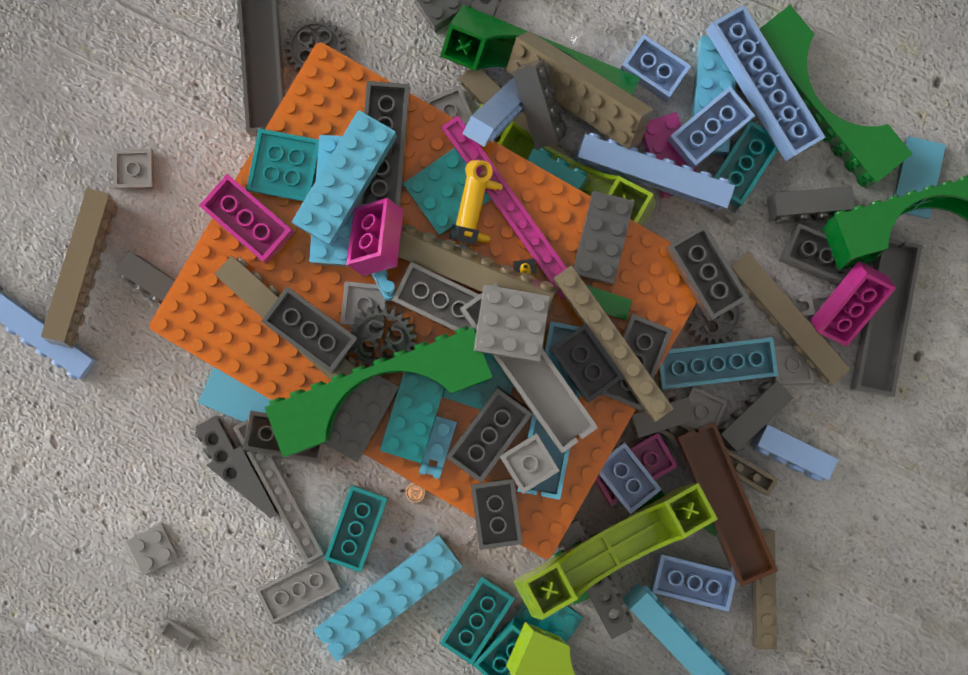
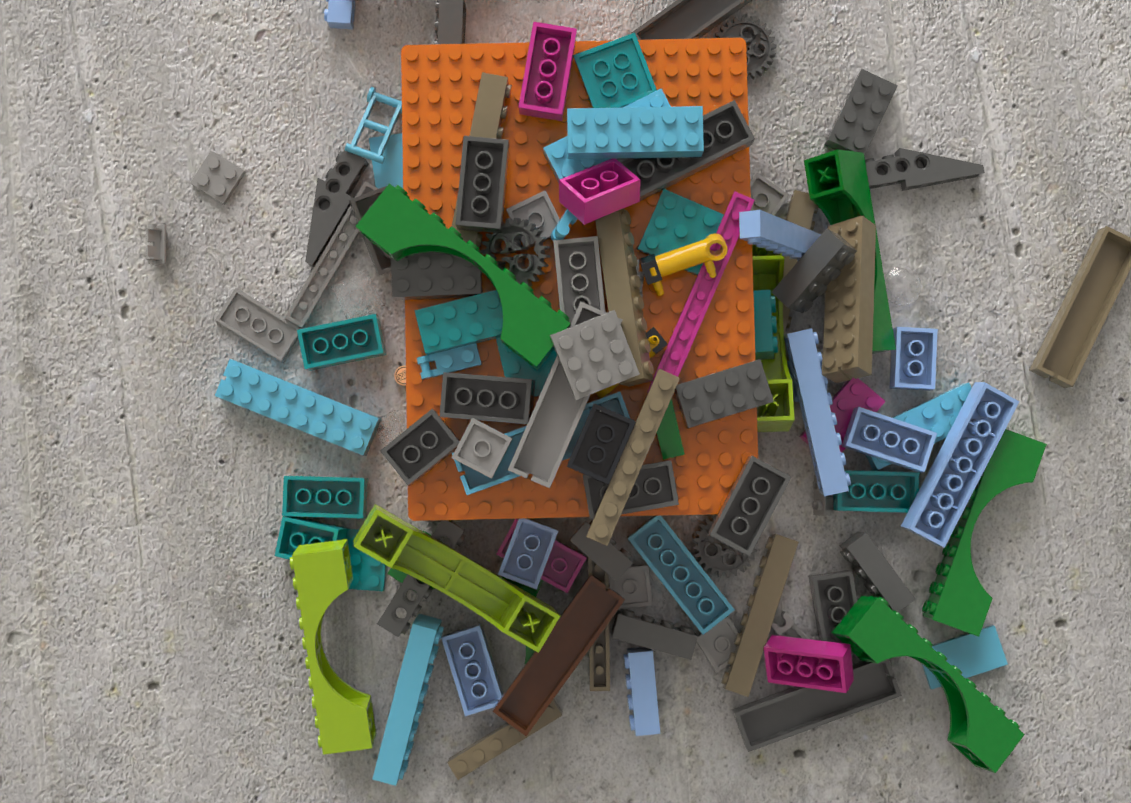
camera: 65 degrees right, 0 degrees up
none -> medium azure piece [345,87,402,164]

